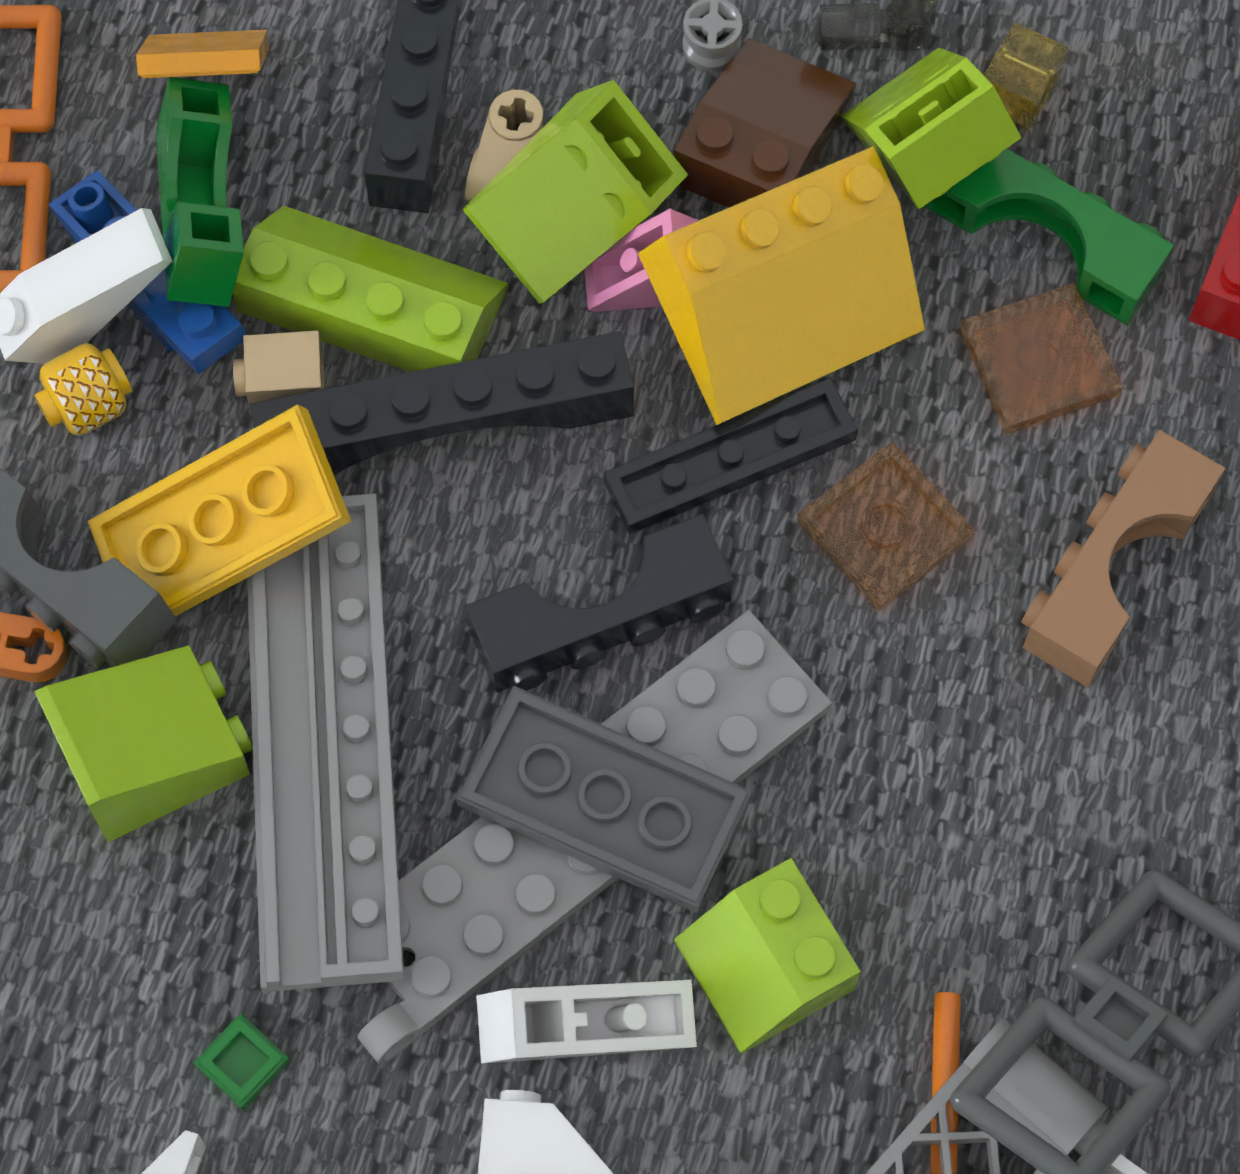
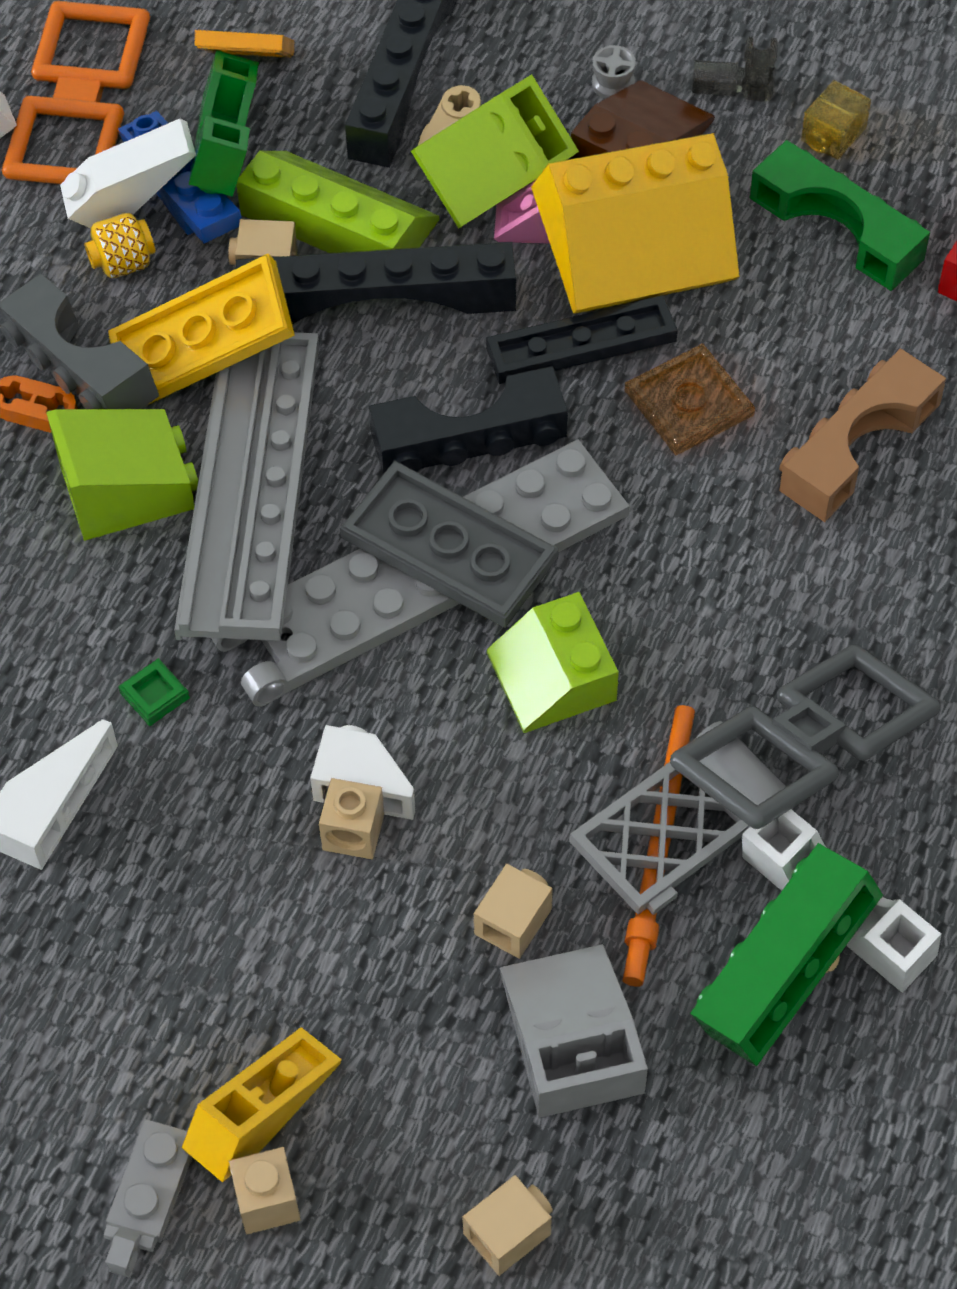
camera: 10 degrees right, 10 degrees down
white slope [476,980,697,1063] -> none
lime slope [840,48,1021,209] -> none
clear orange tile [959,283,1123,435] -> none

